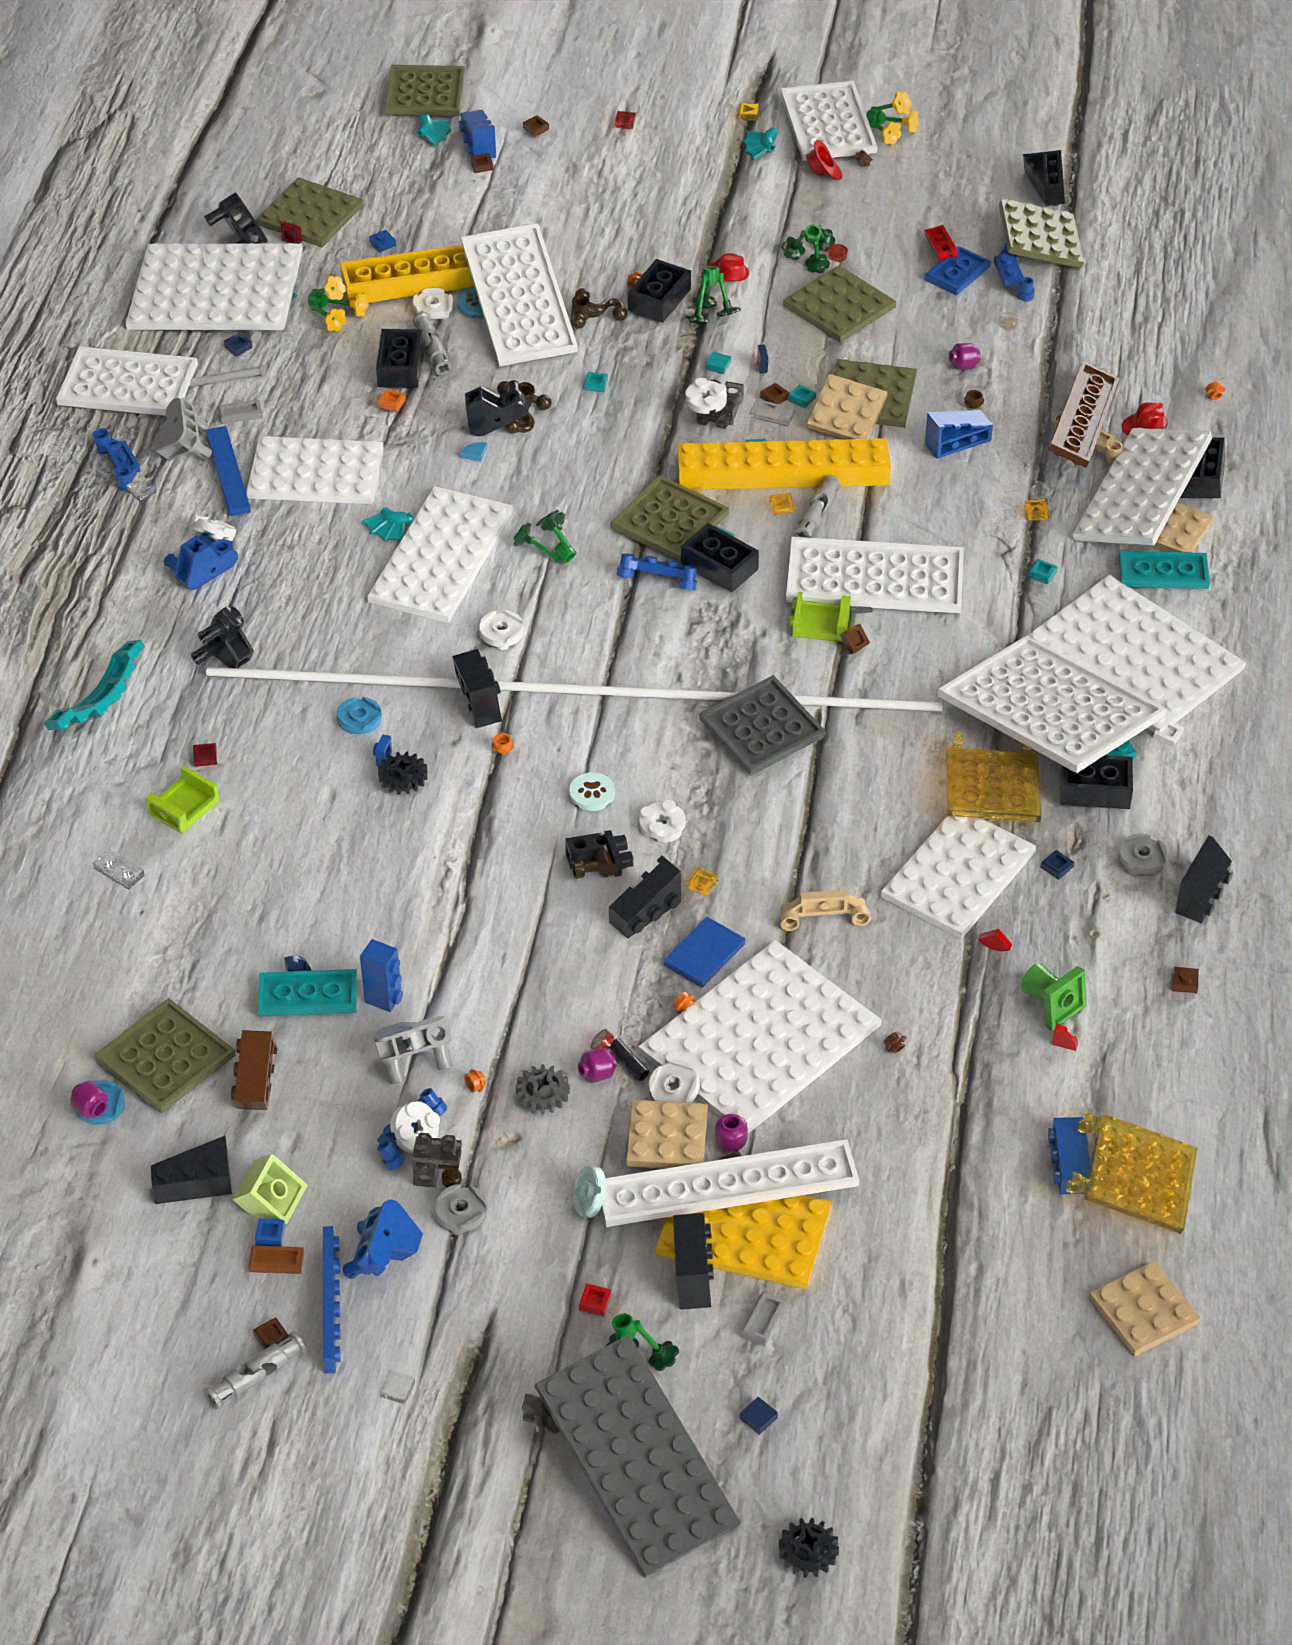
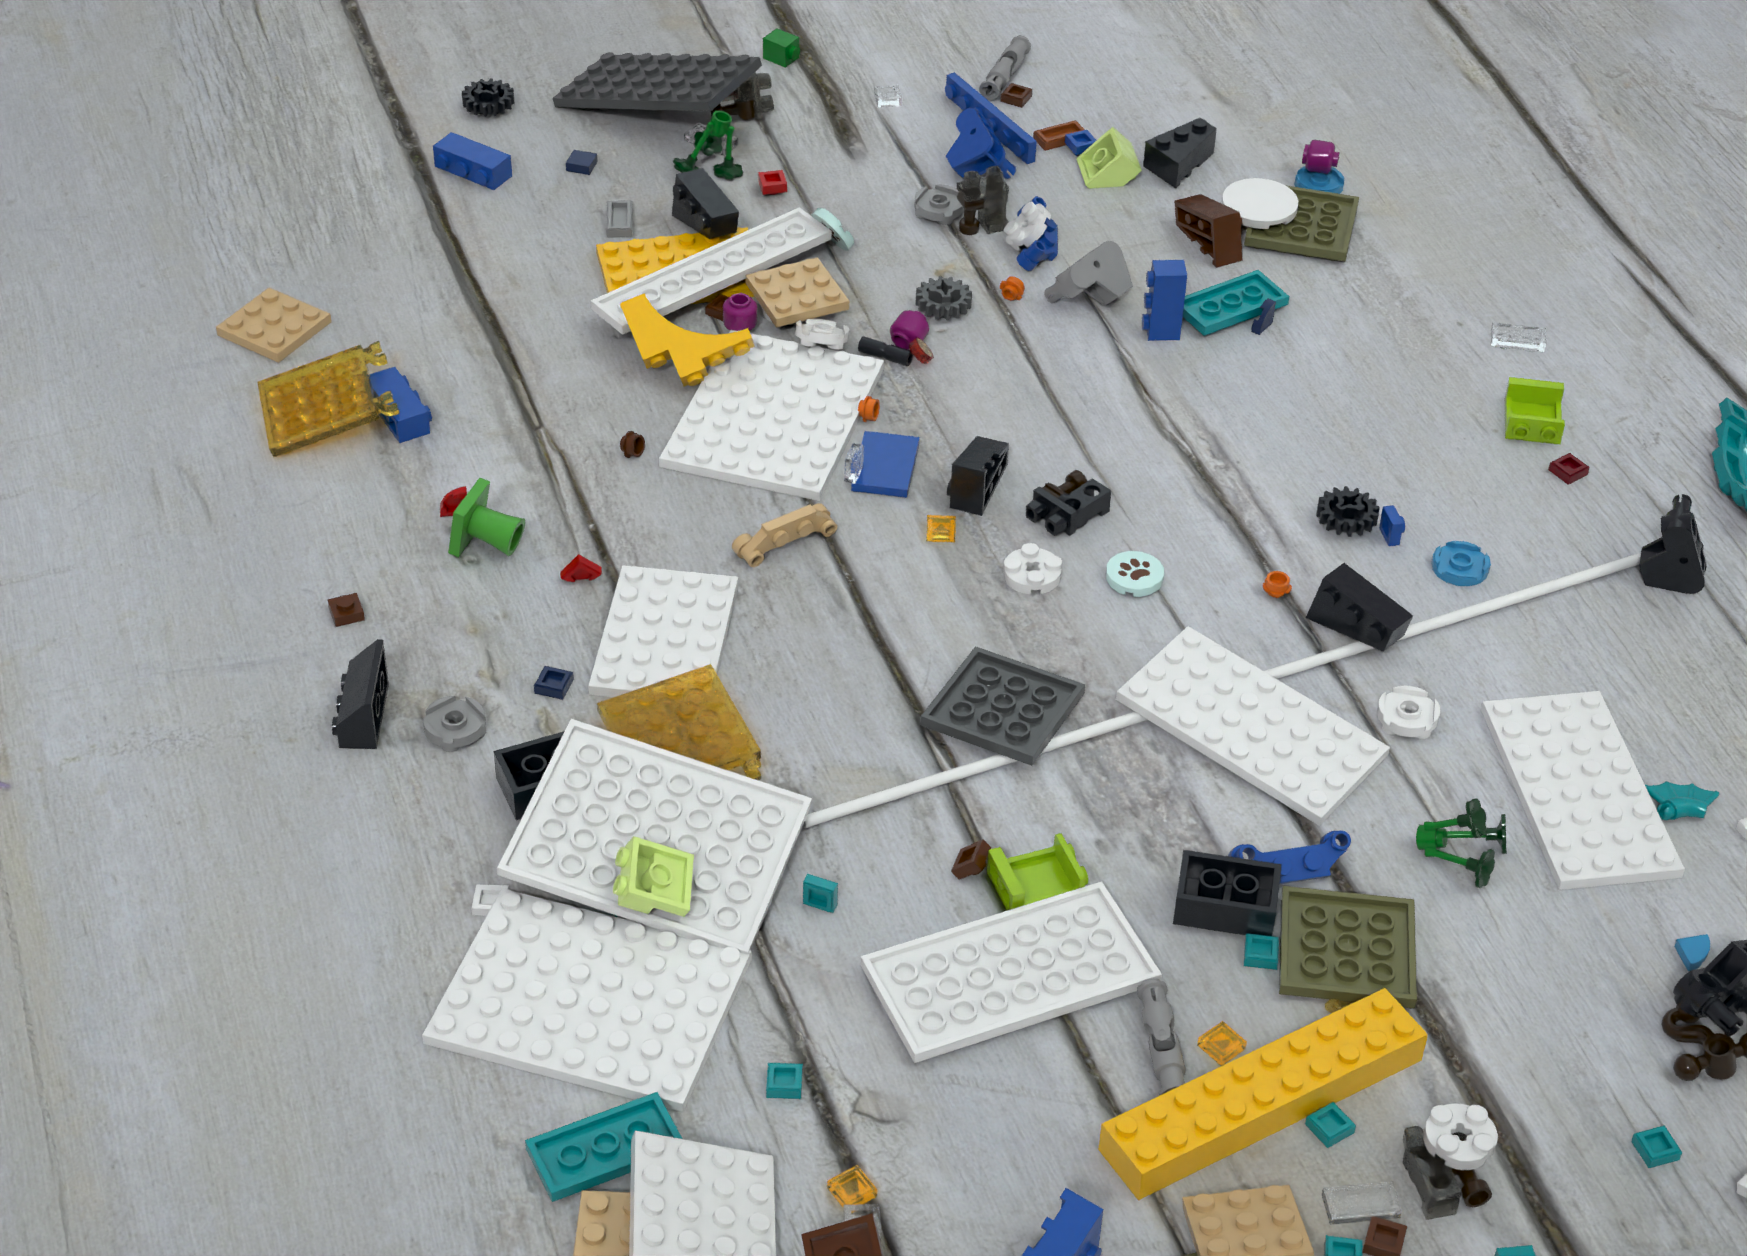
camera: 150 degrees right, 5 degrees down
none -> blue brick [433,132,512,190]
none -> yellowish green plate [613,836,694,917]
none -> yellow arch [620,293,755,387]
none -> green brick [763,28,800,68]
none -> teal tile [803,874,838,913]
none -> clear tile [844,443,864,484]
none -> white plate [1115,626,1390,826]
none -> white tile [1222,178,1298,229]

